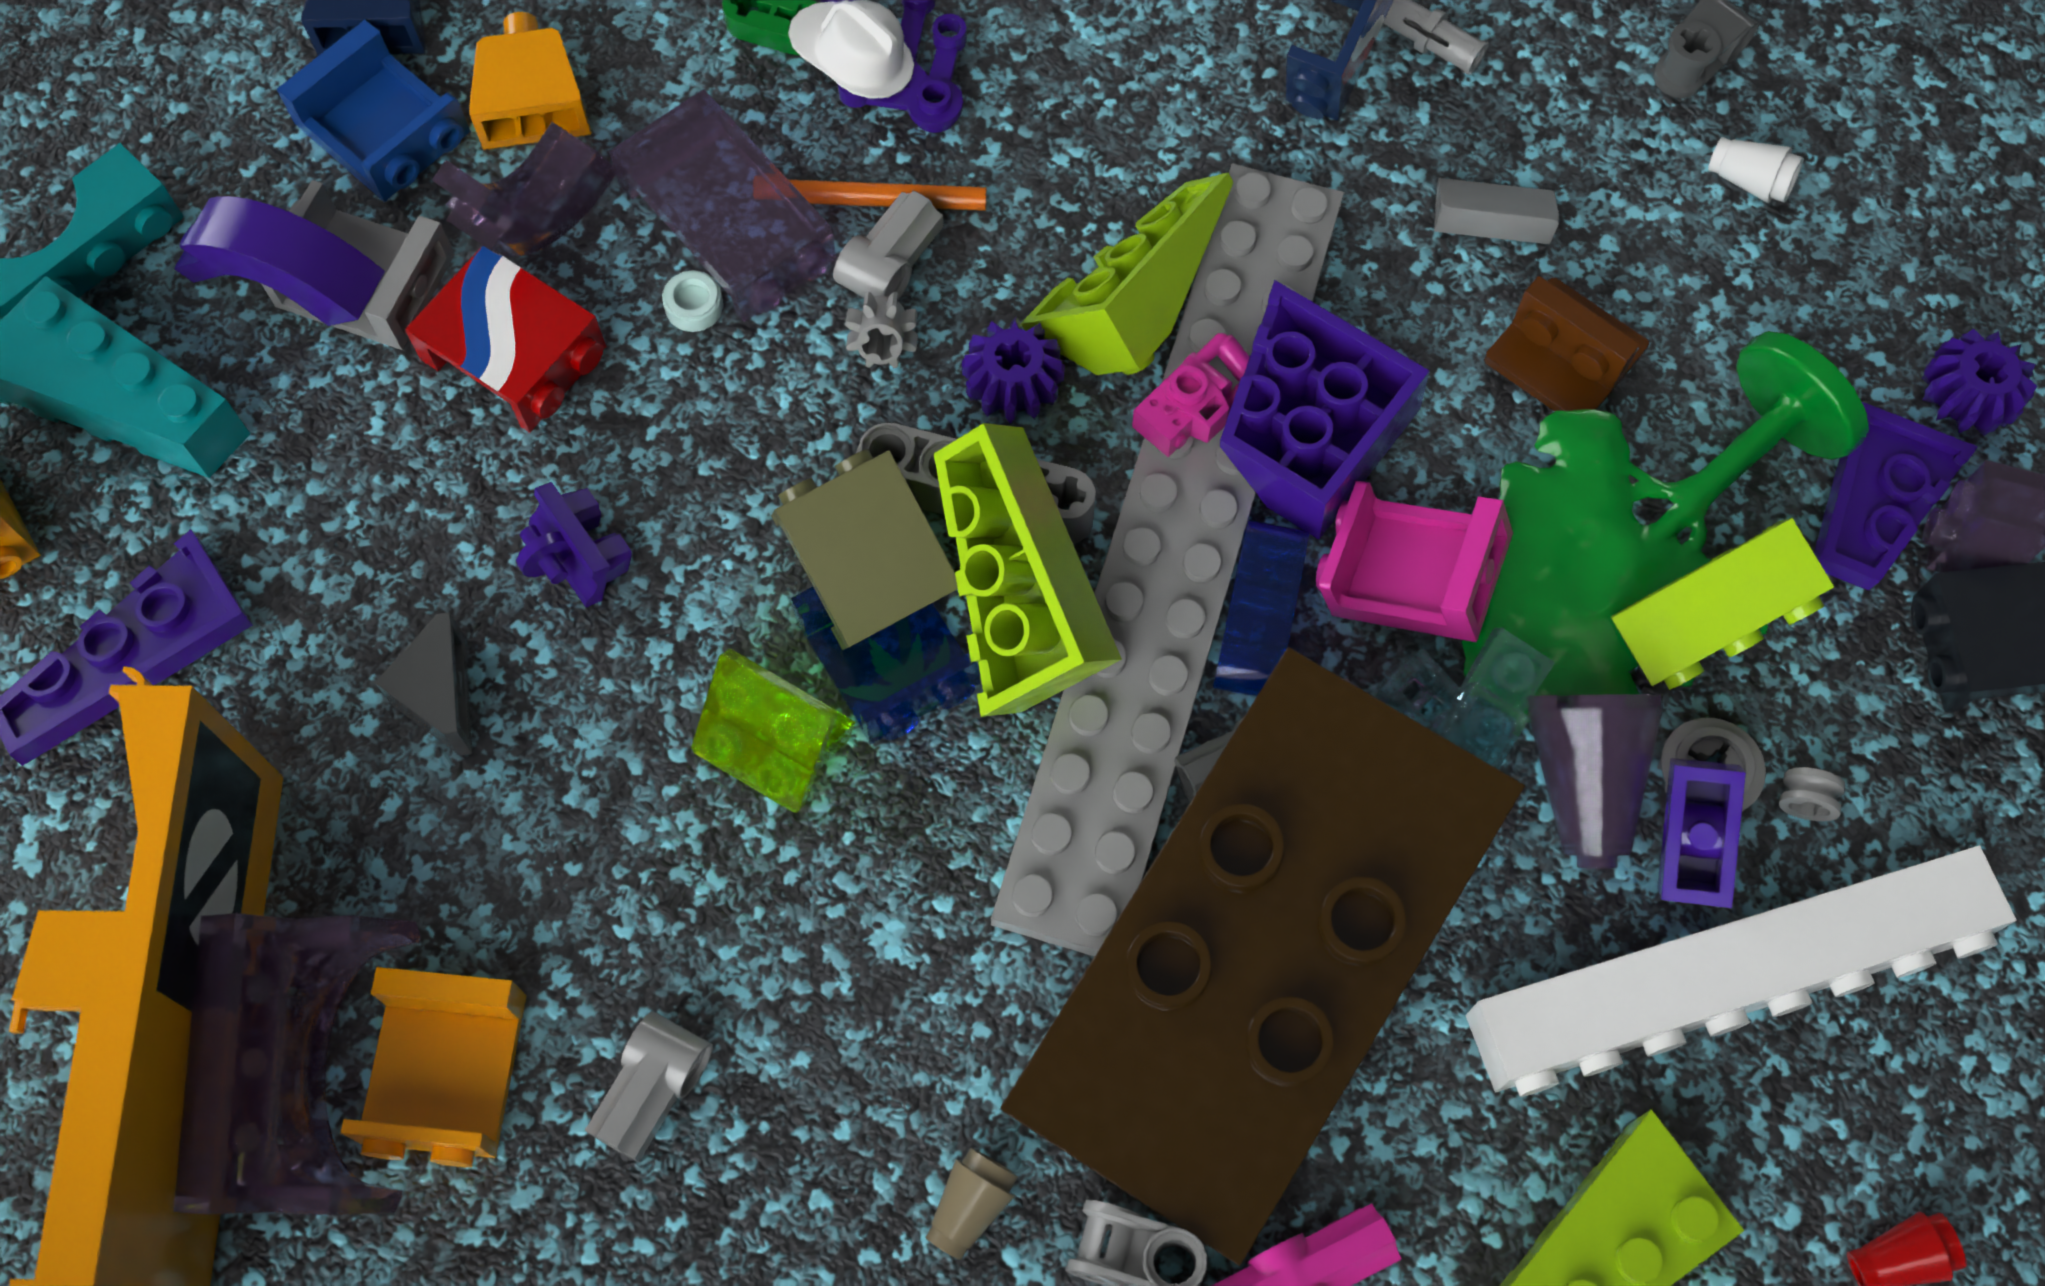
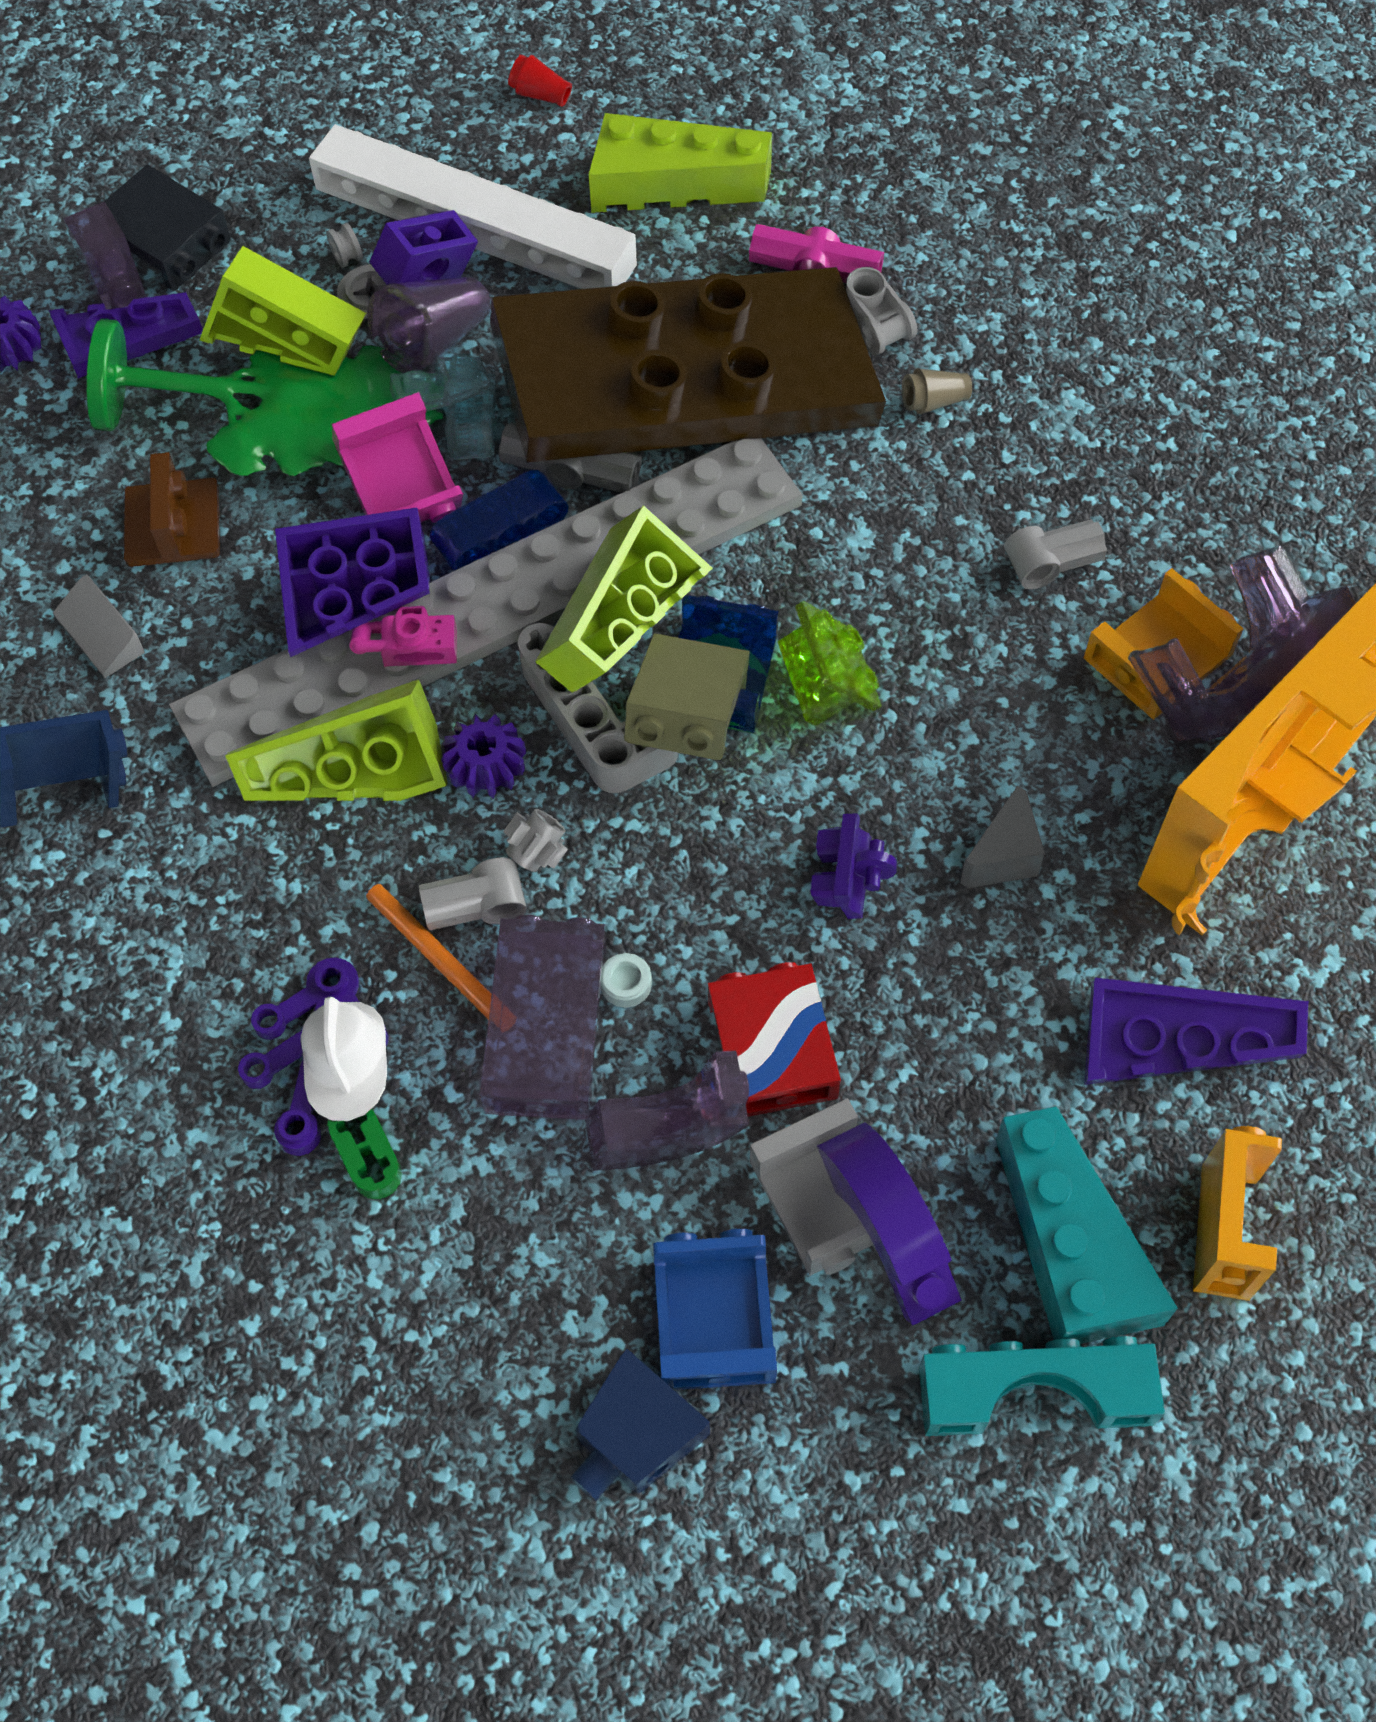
camera: 135 degrees left, 5 degrees down
light orange torso [469,12,591,150] -> none

